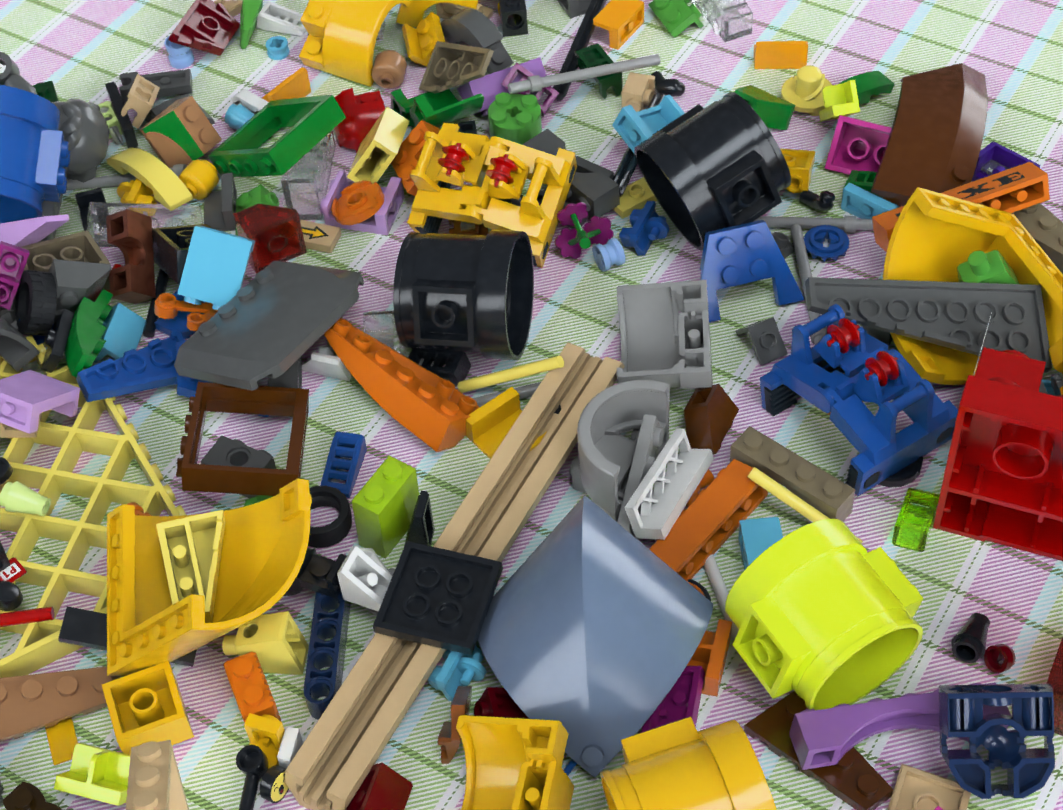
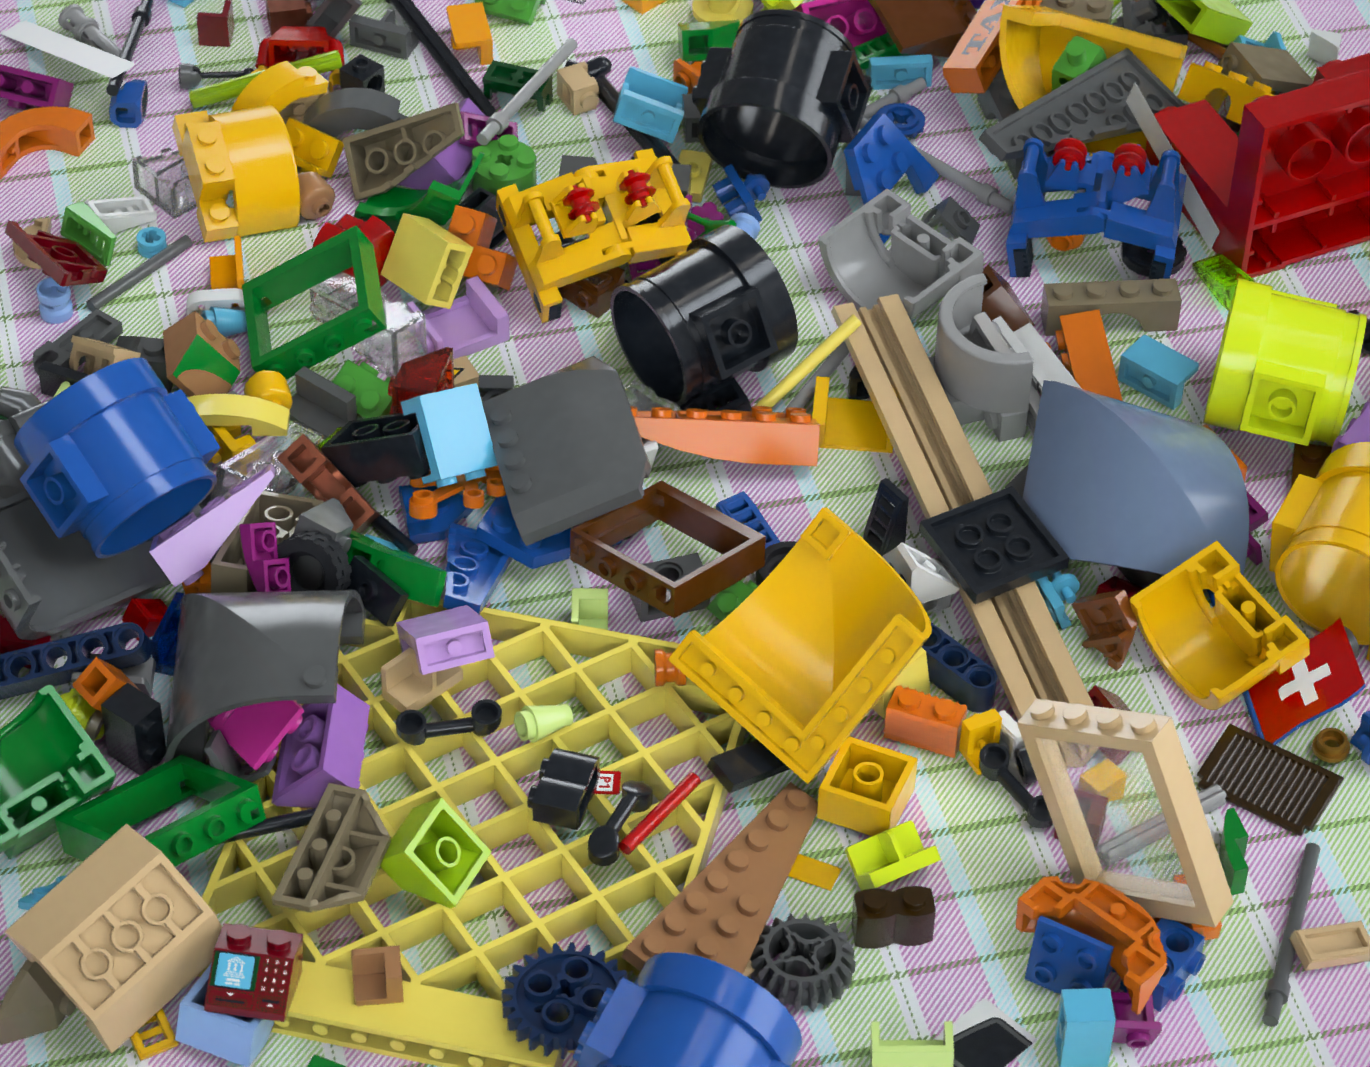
camera: 50 degrees left, 5 degrees down
light yellow wedge [156,509,226,623] -> none
orange tile [331,180,385,225] -> none
lime brick [352,456,419,559] -> none
light yellow bar [747,467,863,544] -> none
none -> dark grey bar [86,235,193,312]
none -> dark grey tile [478,375,515,401]
none -> yellowish green panel [571,588,608,630]

